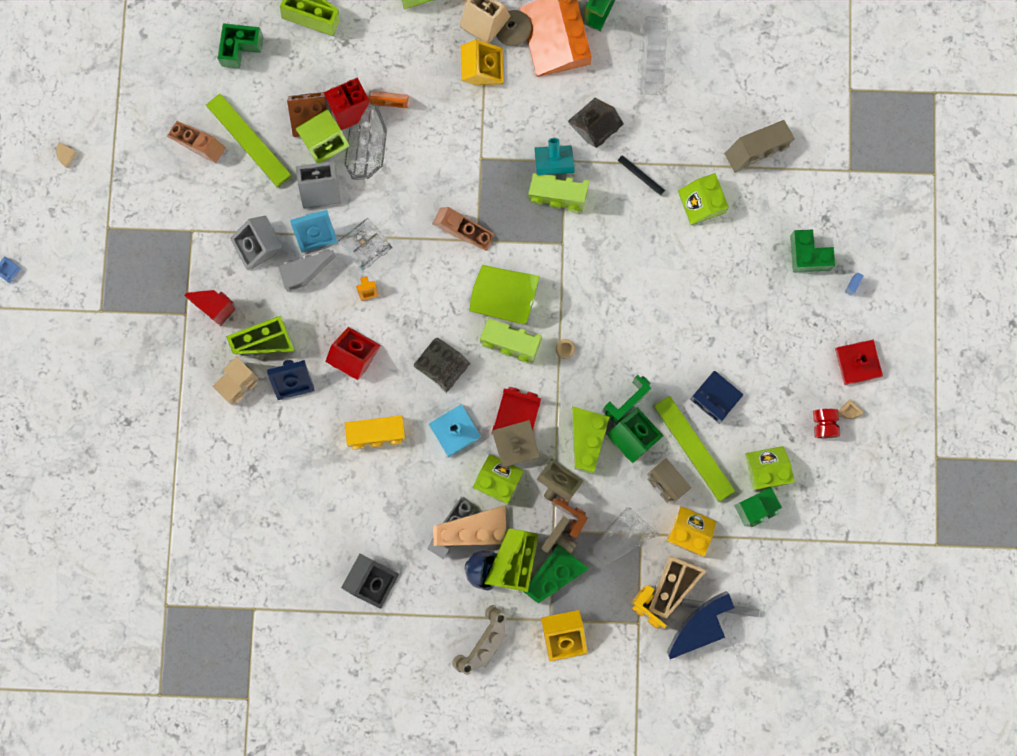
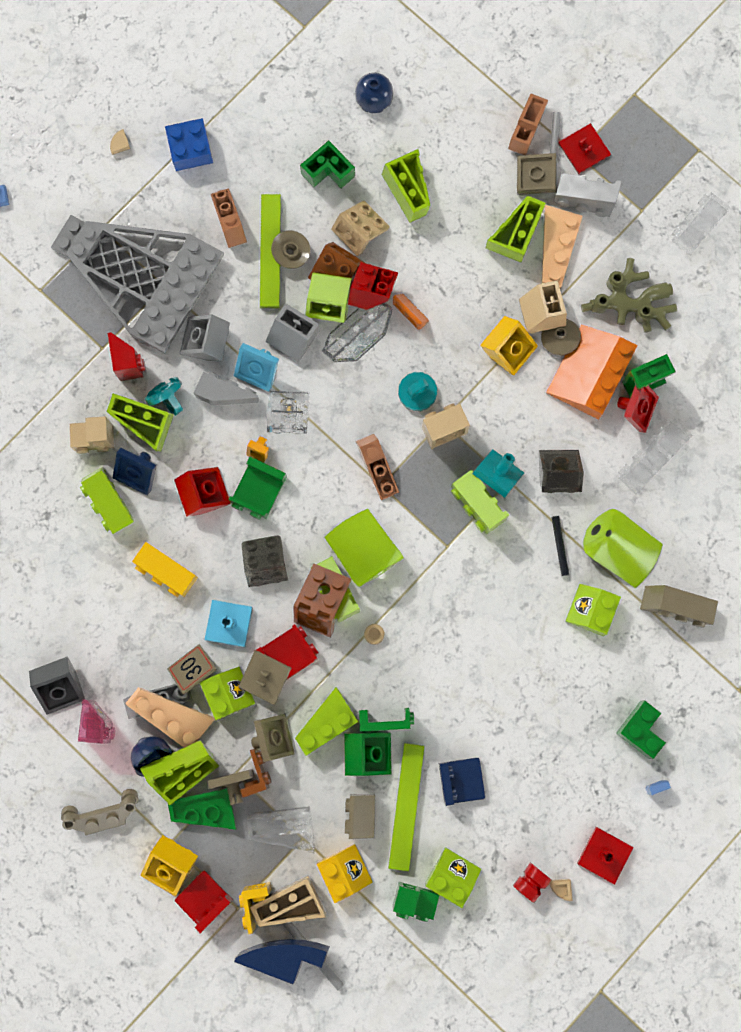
camera: 40 degrees right, 0 degrees up
none -> light grey wing [51,215,224,354]
none -> clear pink slope [78,699,115,744]
none -> lime wedge [80,467,134,534]
none -> teal tile [145,377,183,416]
none -> blue brick [165,118,213,171]
none -> dark tan piece [167,644,217,695]
none -> red bracket [175,870,233,934]
none -> green panel [228,457,287,520]
none -> dark tan dish [271,230,310,269]
none -> dark orange bracket [293,564,351,638]
none -> tan bracket [331,201,390,256]
none -> teal tile [398,372,437,412]
none -> tan brick [422,403,470,449]
none -> lime piece [583,509,663,588]
none -> red tile [617,385,659,433]

